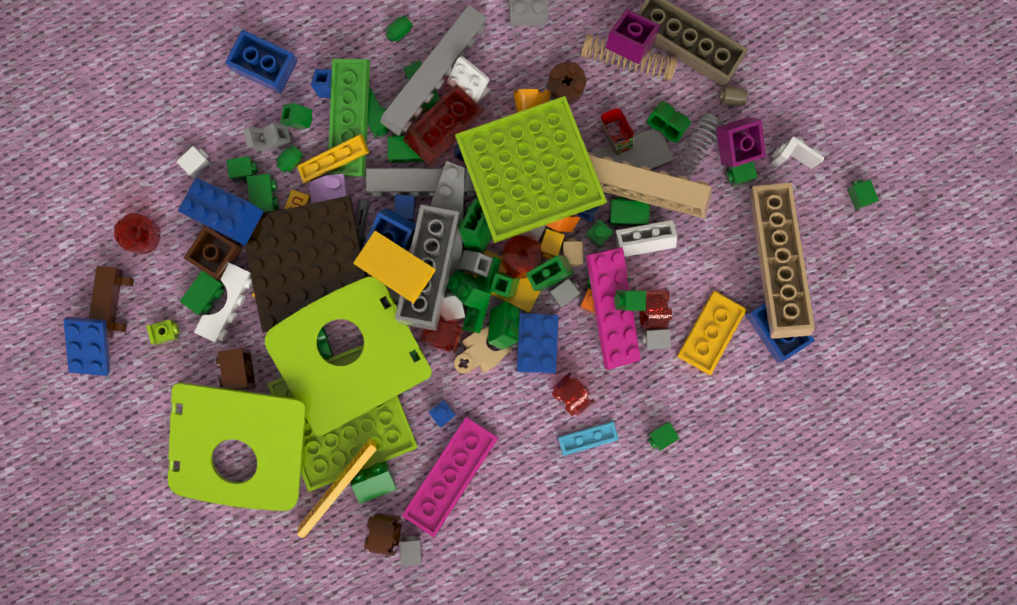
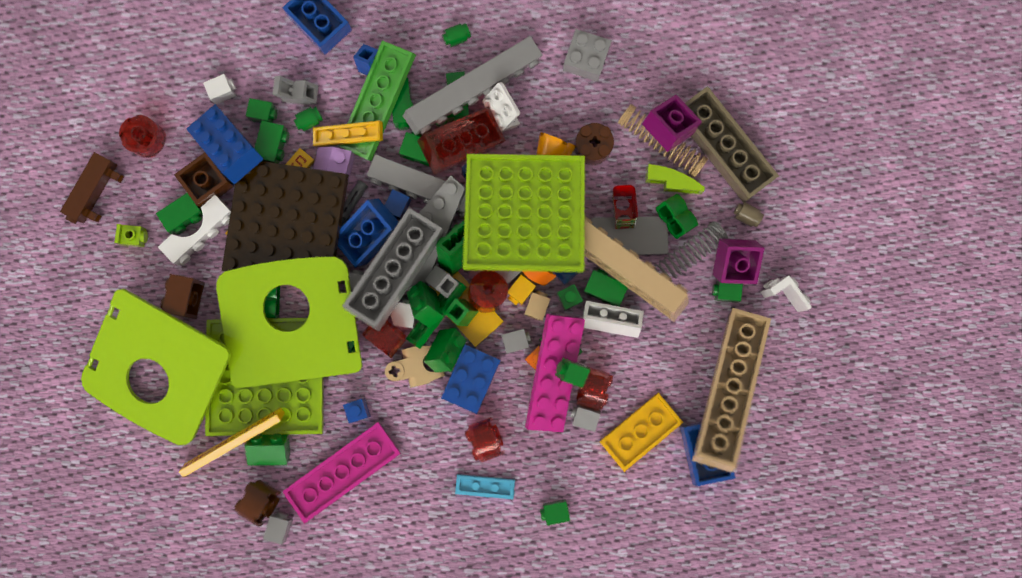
camera: 30 degrees right, 0 degrees up
blue plate [63,317,110,376] -> none
green brick [280,103,313,130] -> none
yellow tile [353,231,436,304] -> none
green brick [526,255,574,291] -> none
green brick [847,179,879,210] -> none
none -> lime slope [645,164,705,194]

